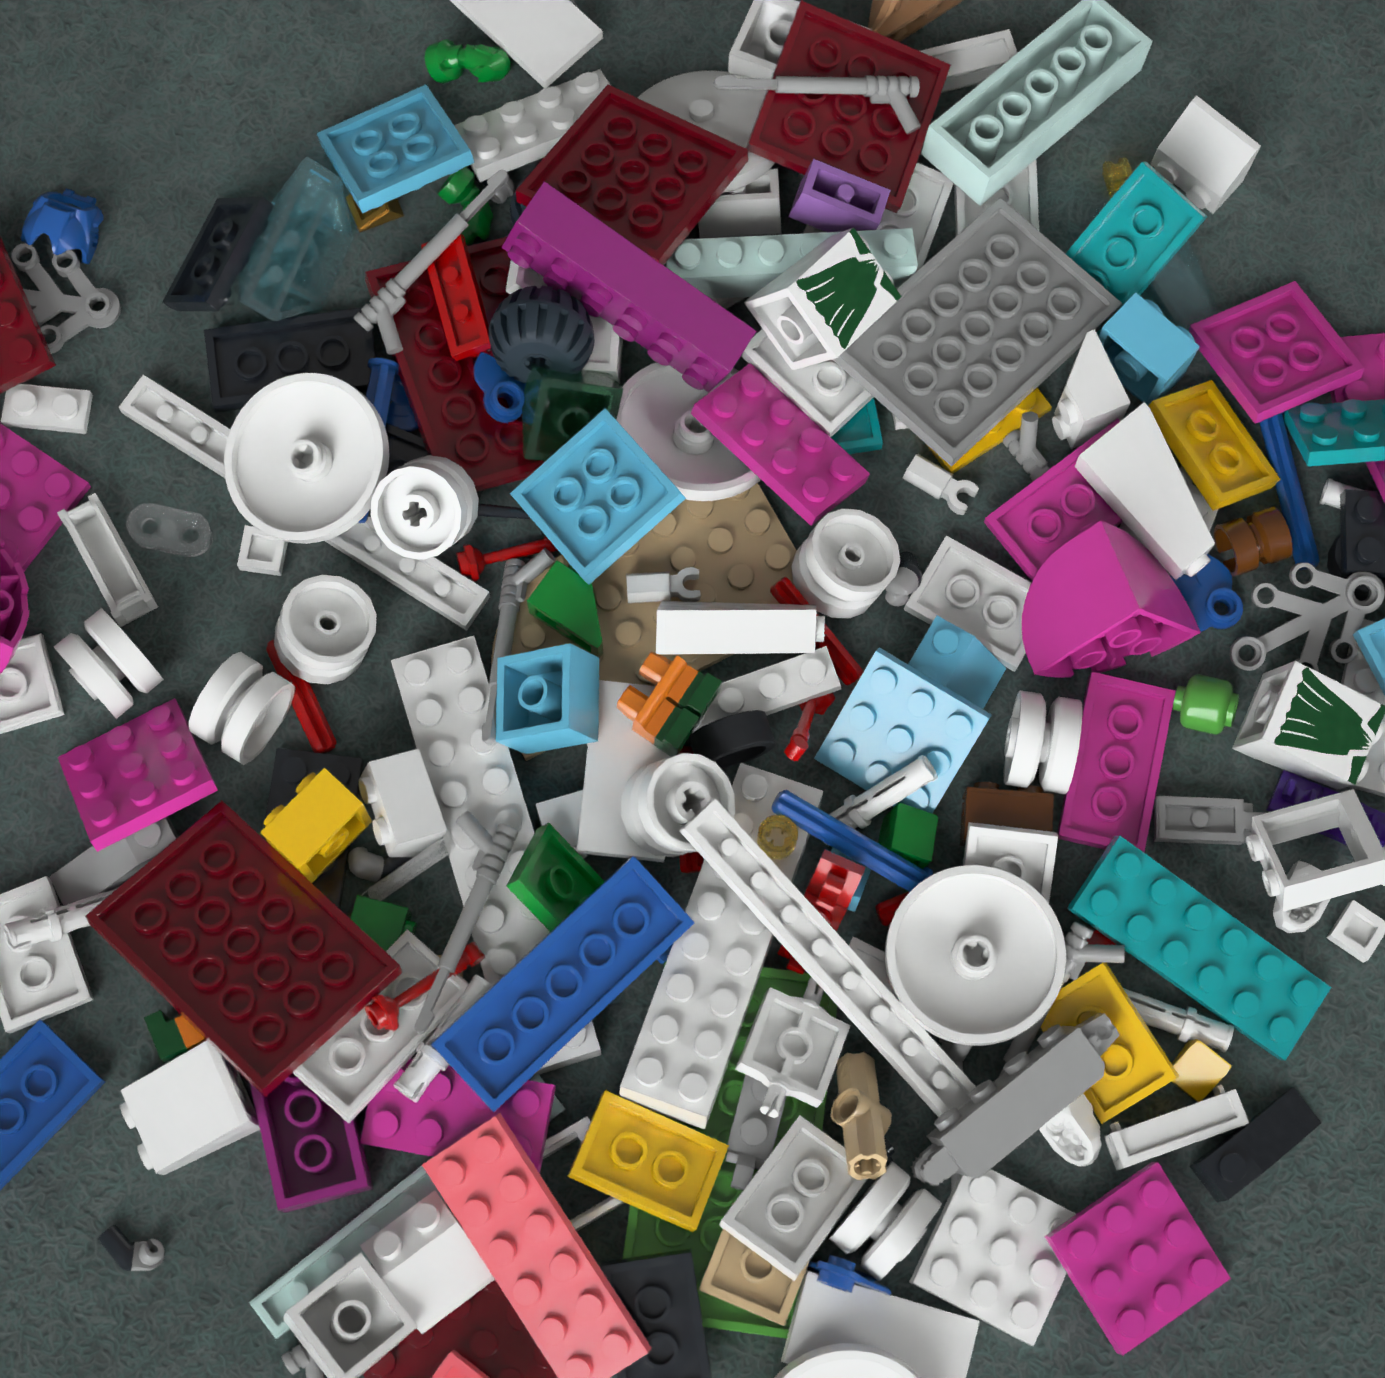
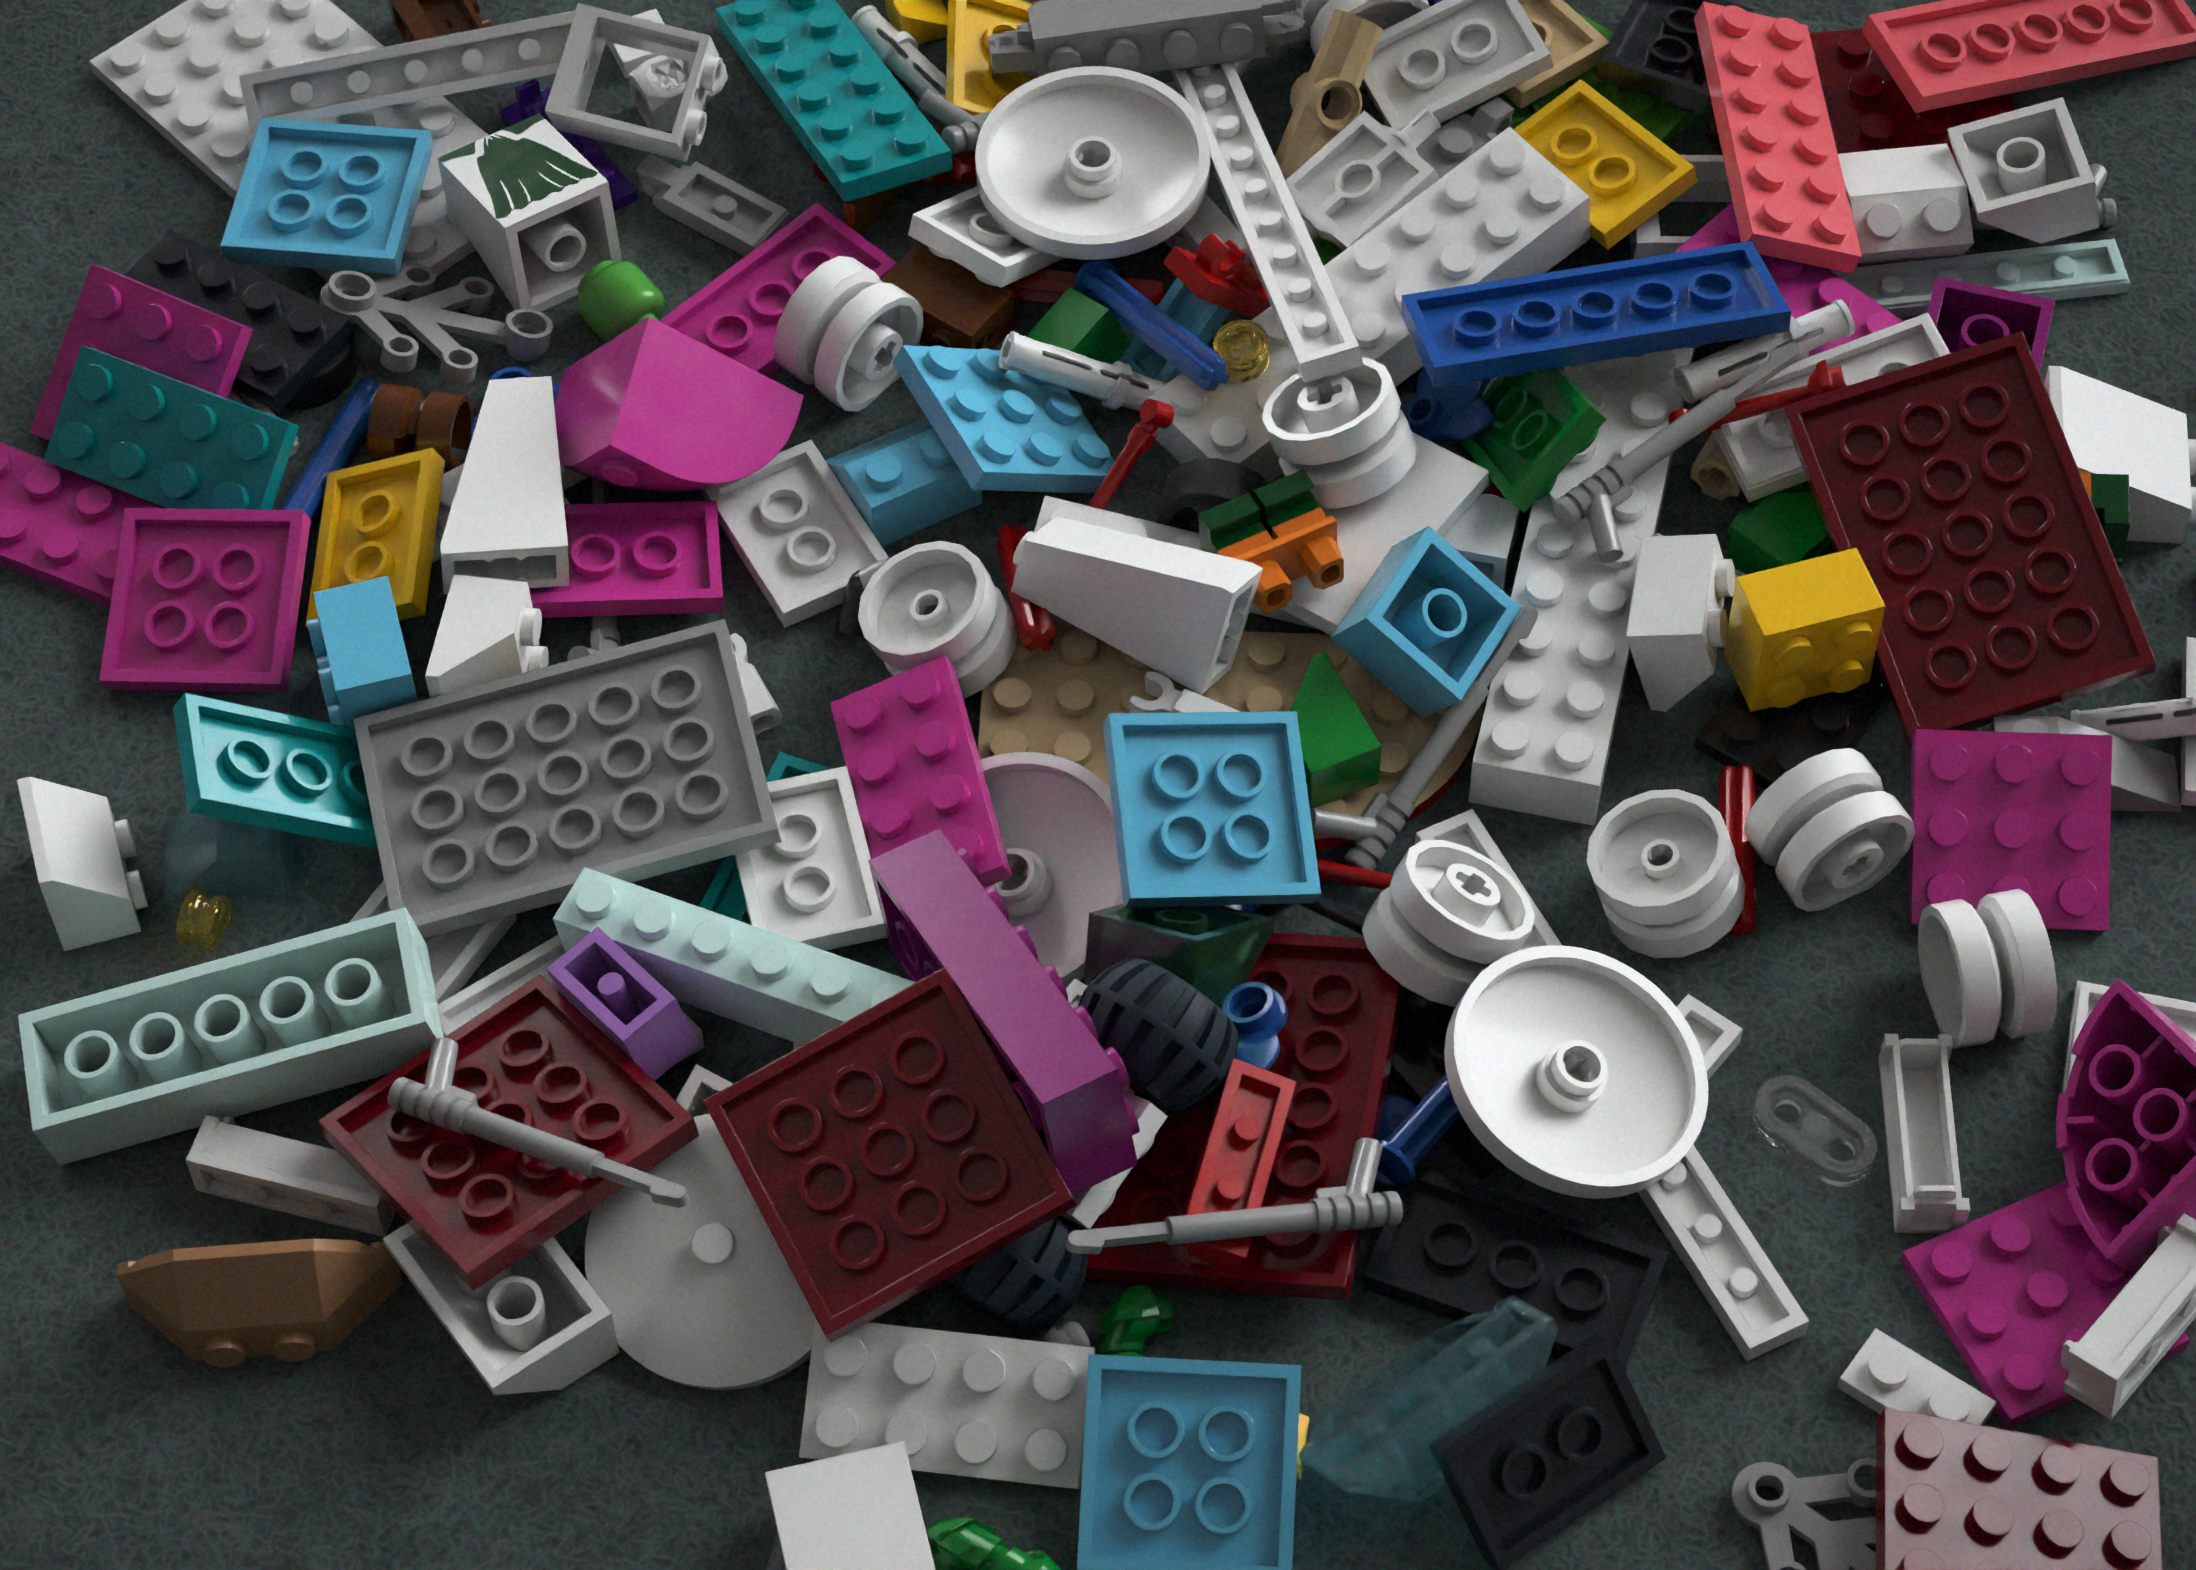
camera: 145 degrees left, 20 degrees down
slope [744,227,902,370] -> none

